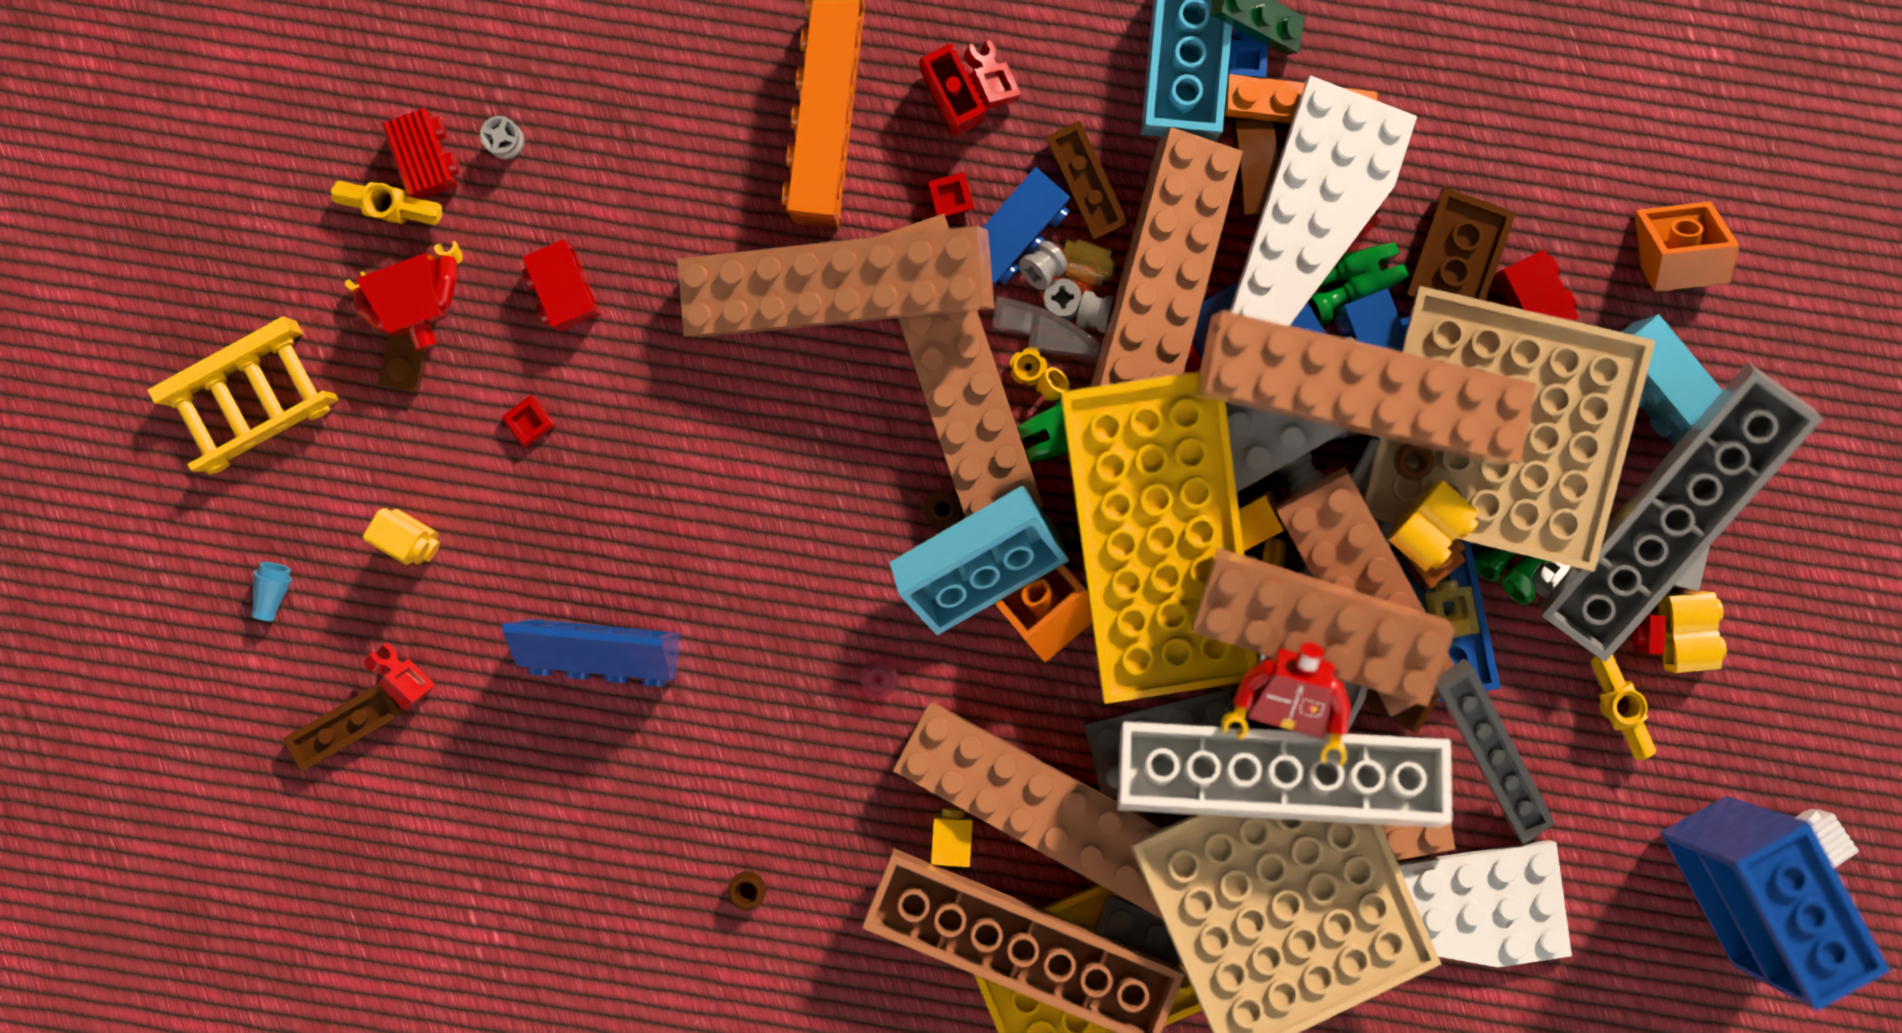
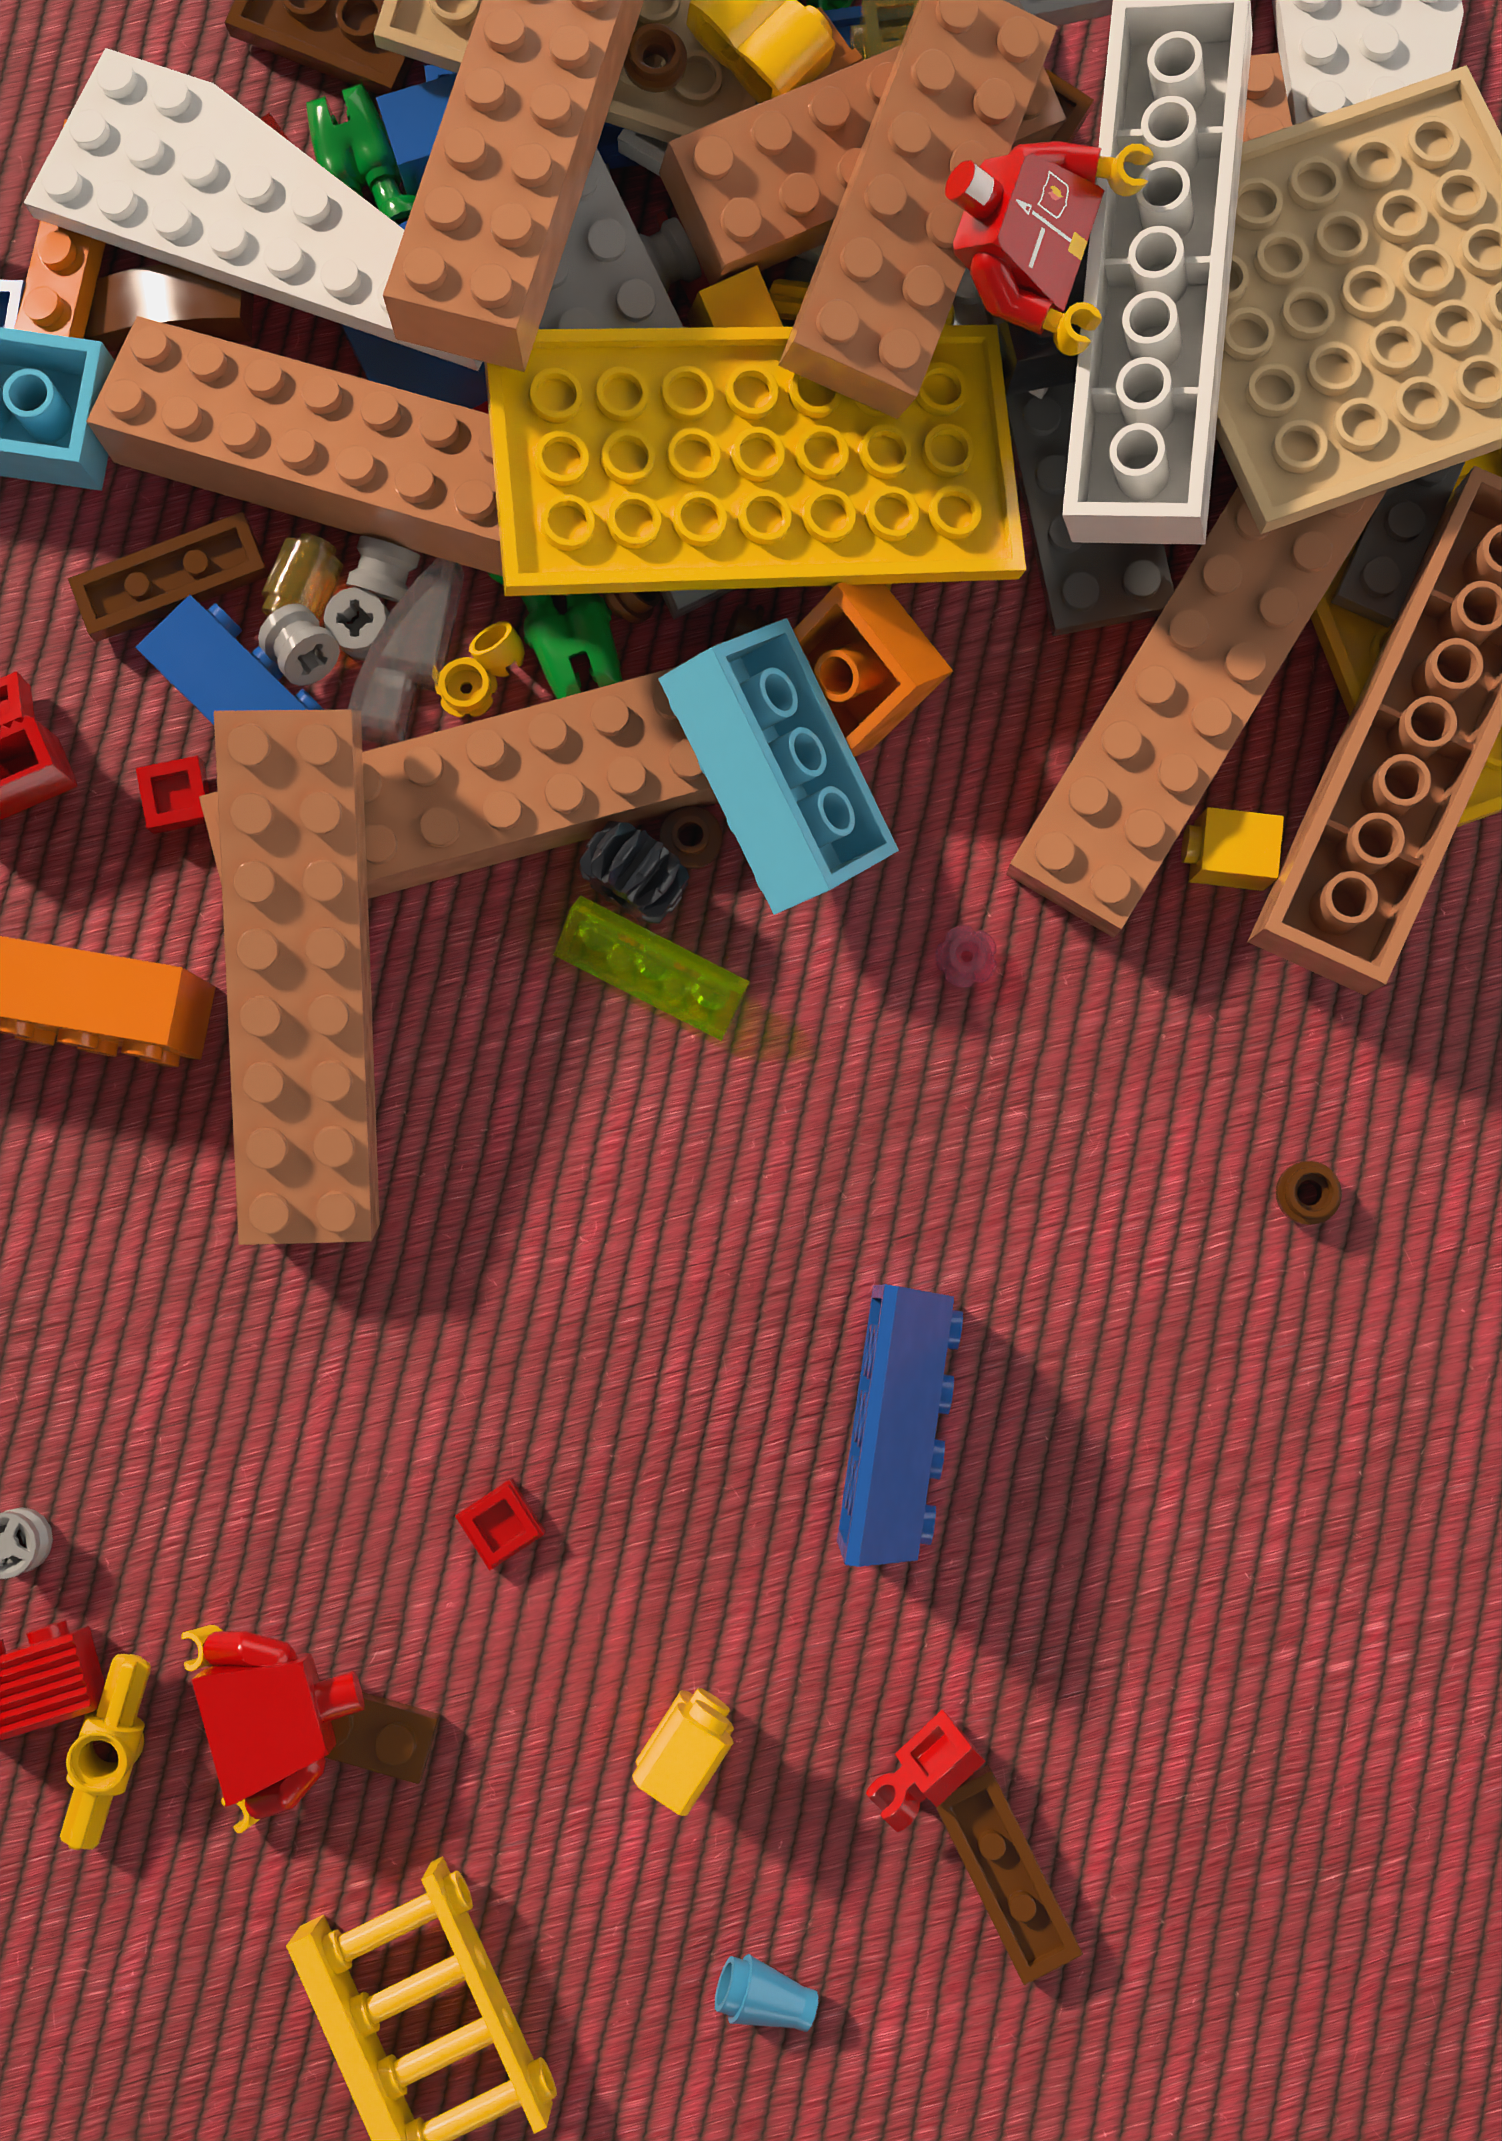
camera: 85 degrees left, 5 degrees down
red brick [521,239,601,332] -> none
none -> clear neon green plate [554,895,750,1041]
none -> black gear [579,821,690,924]

